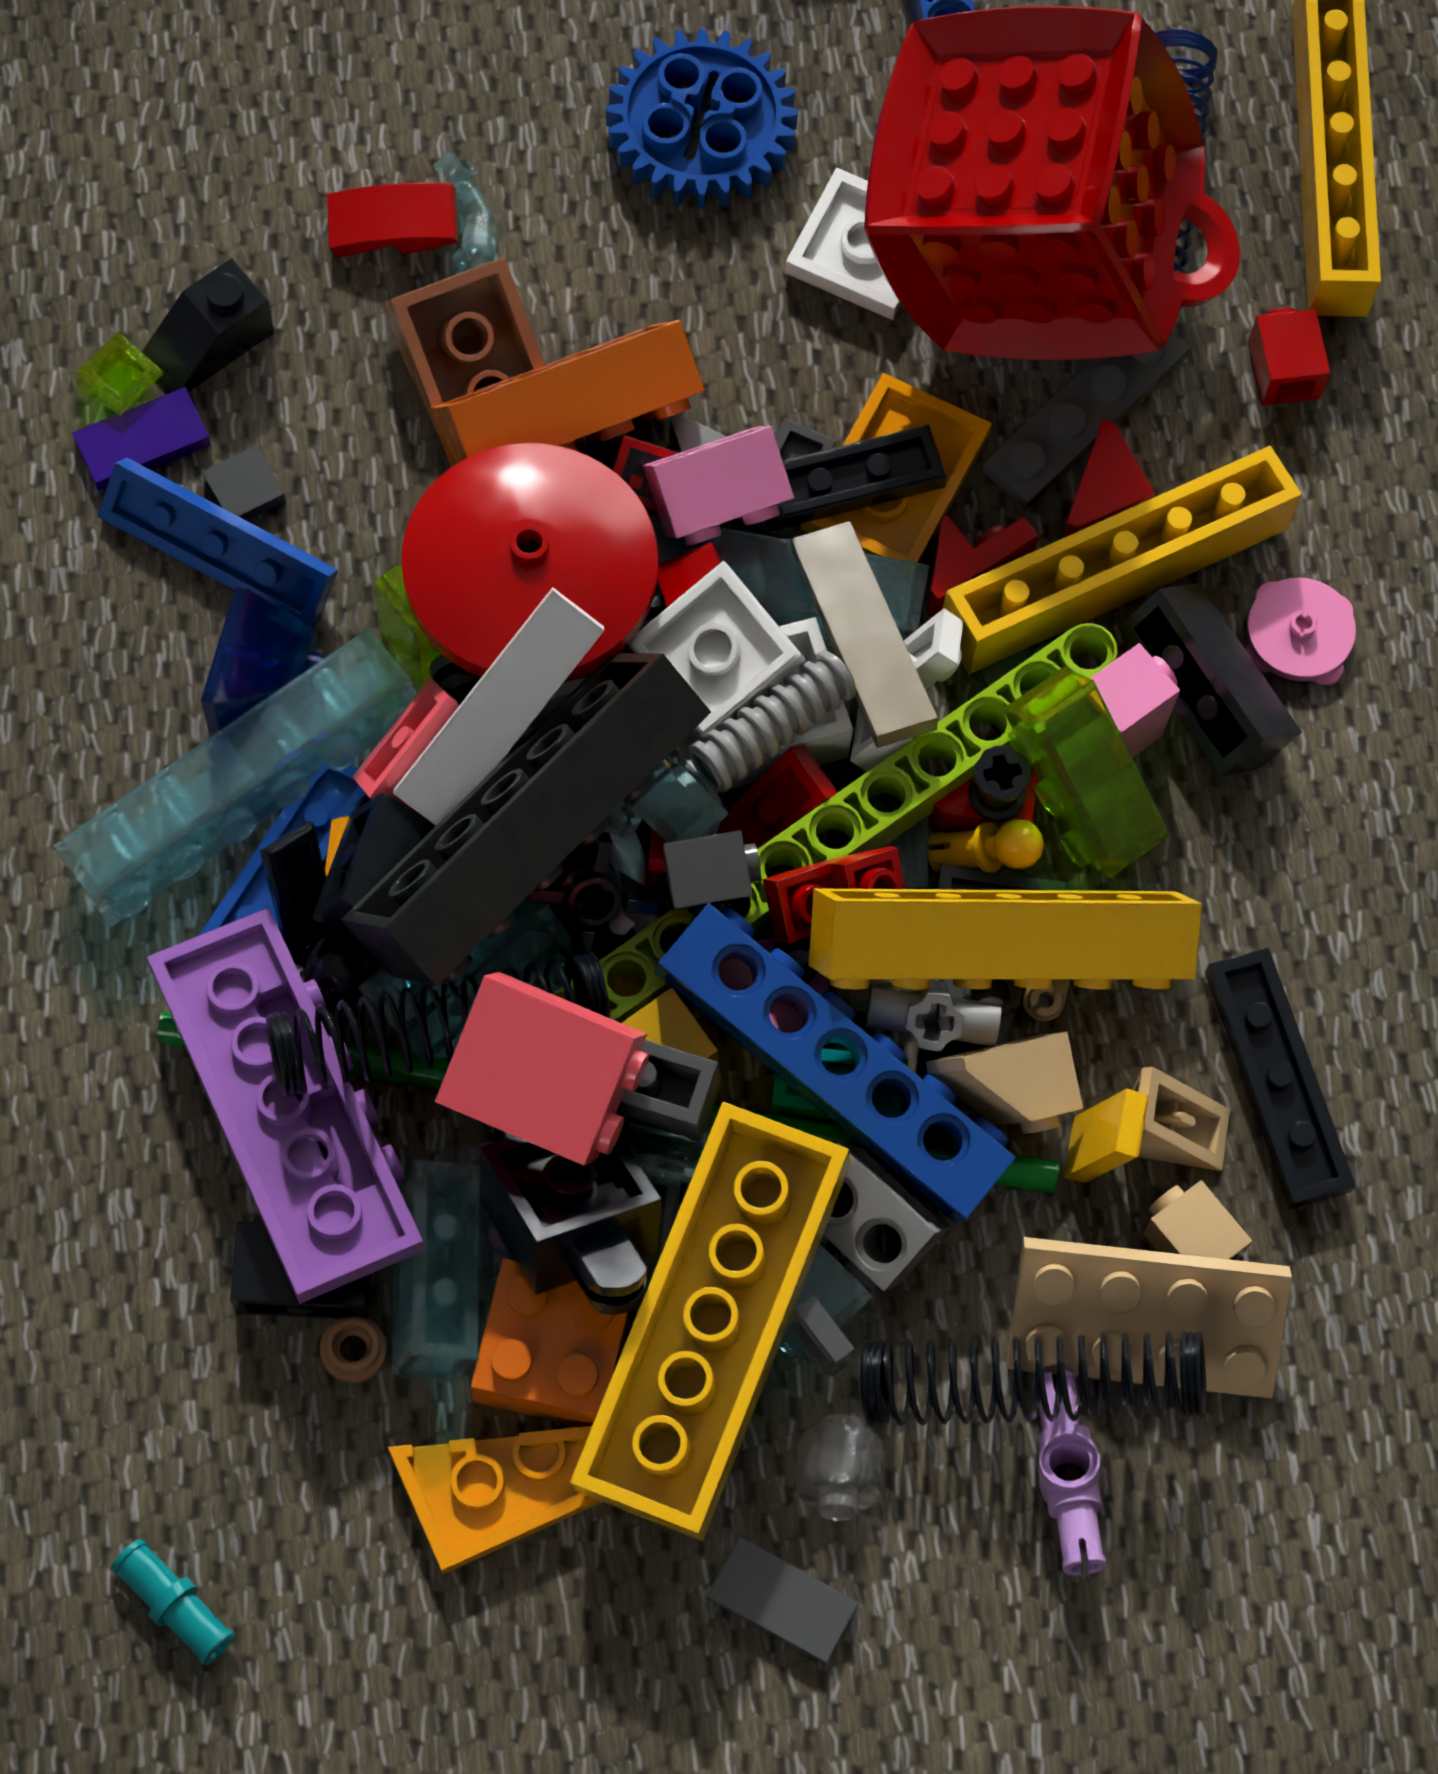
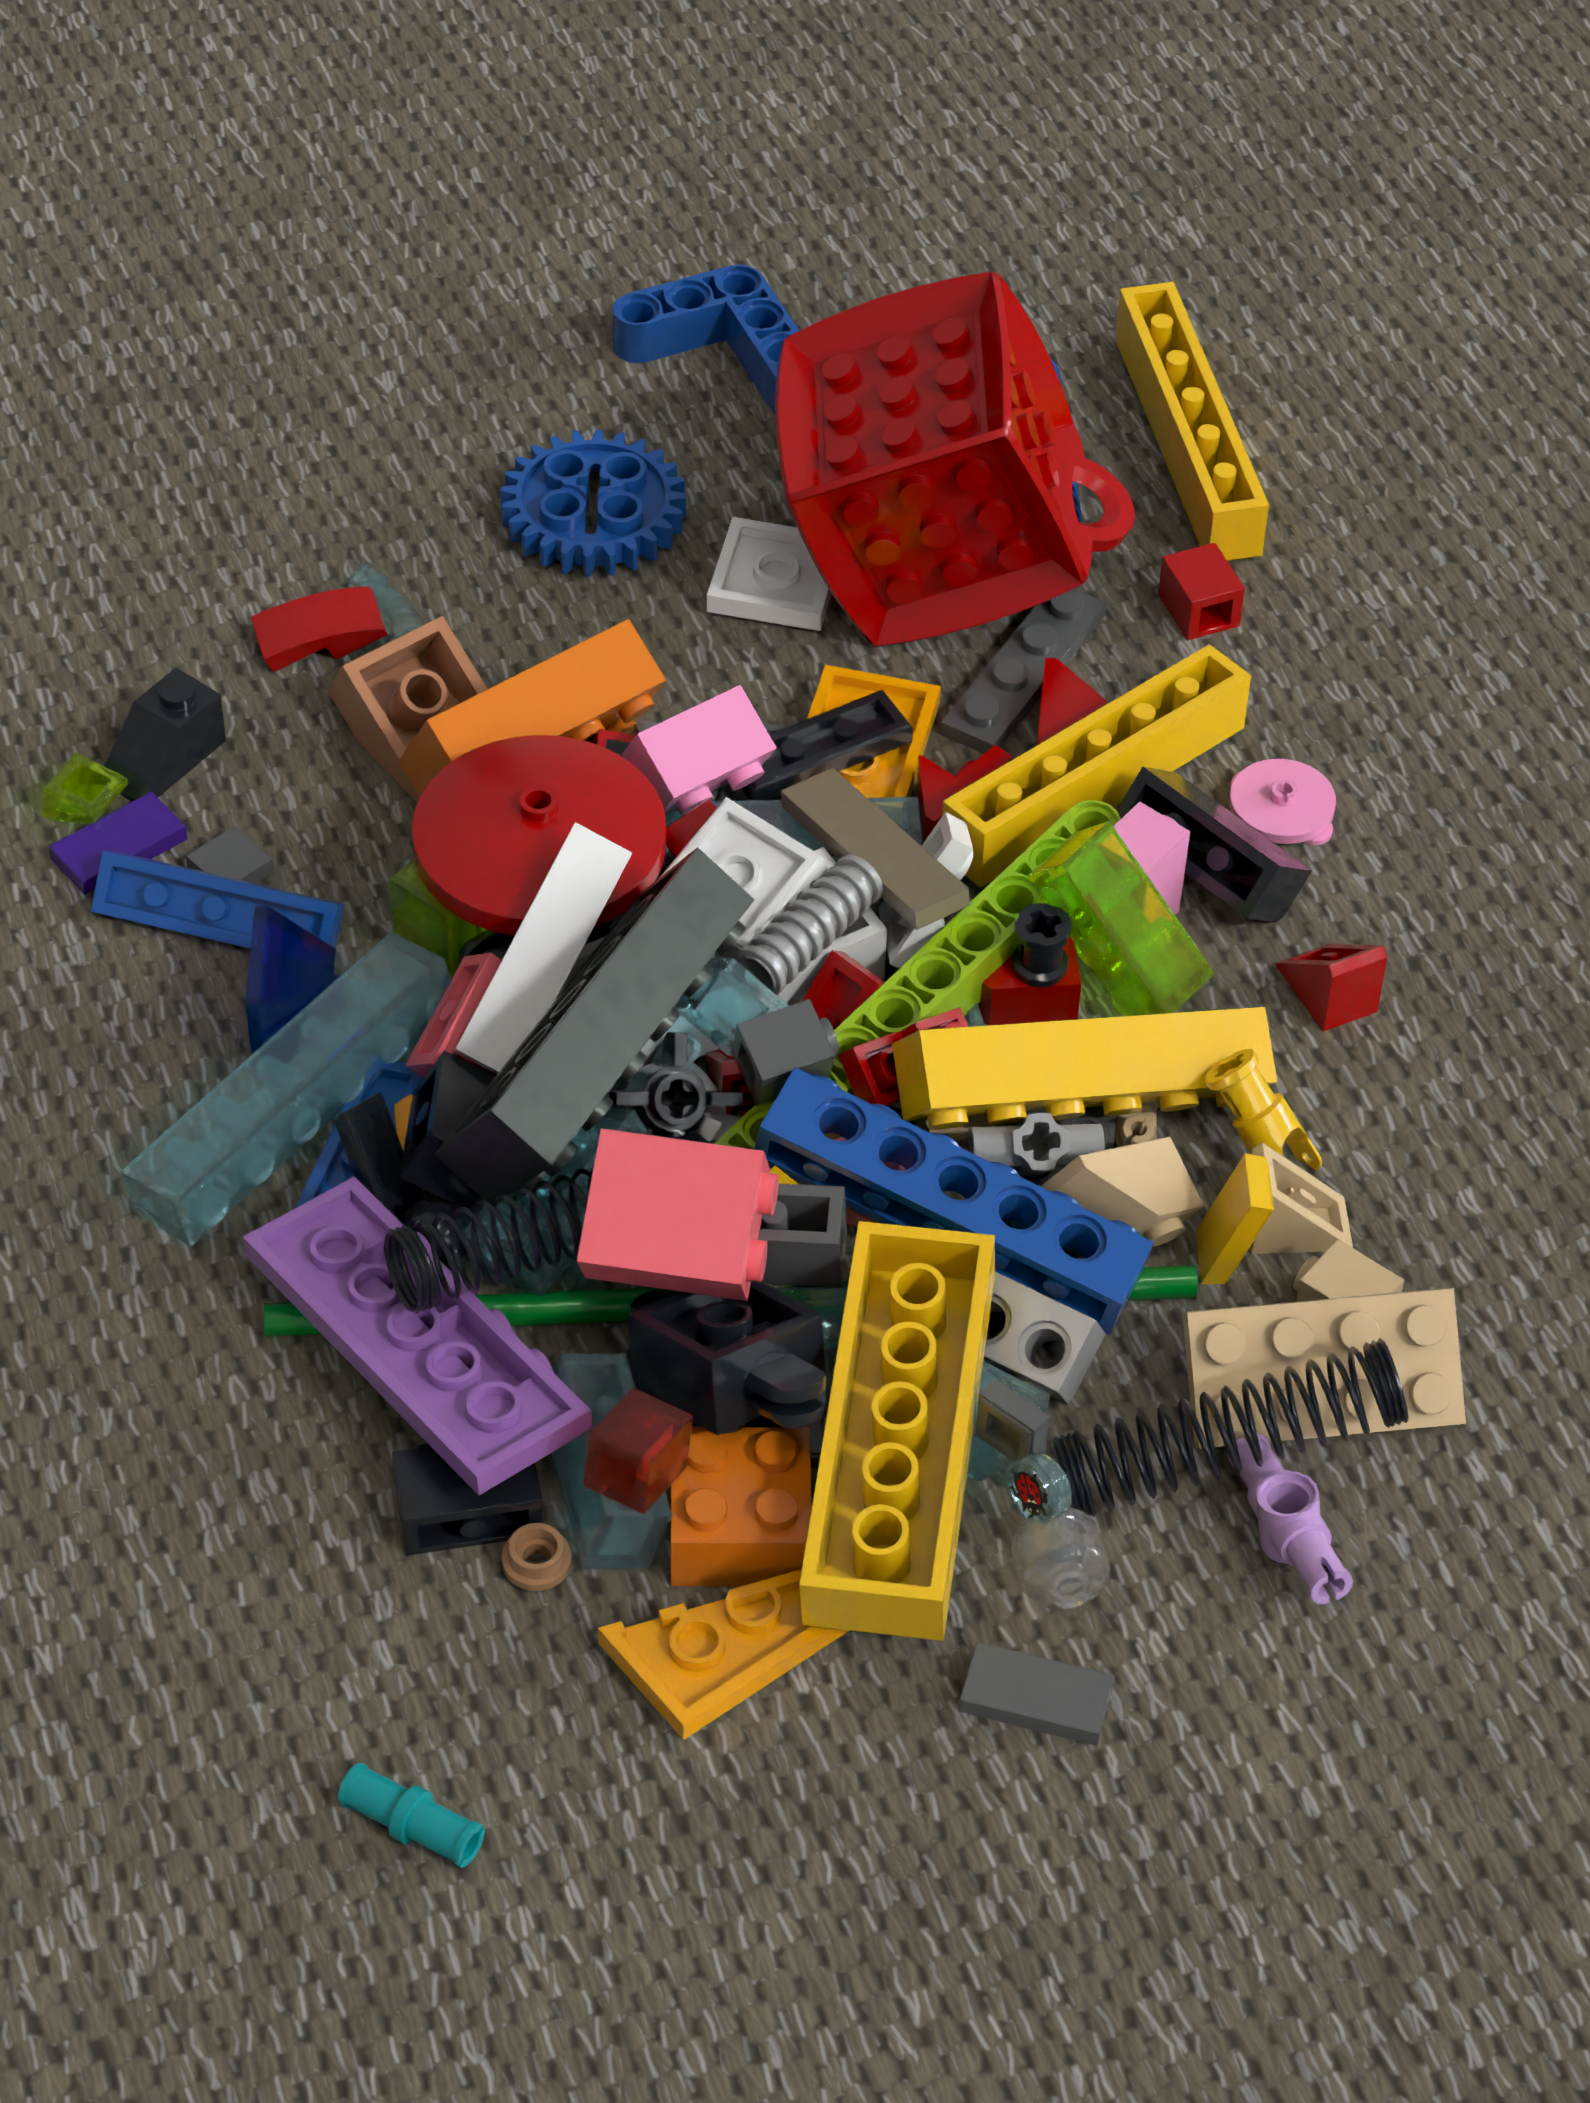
camera: 10 degrees left, 20 degrees down
yellow pin [927,819,1044,873] -> none
black plate [1205,947,1356,1210] -> none
none -> clear red brick [583,1388,694,1514]
none -> clear light blue tile [1006,1451,1071,1526]
none -> yellow piece [1205,1049,1322,1170]
none -> red slope [1275,943,1388,1032]

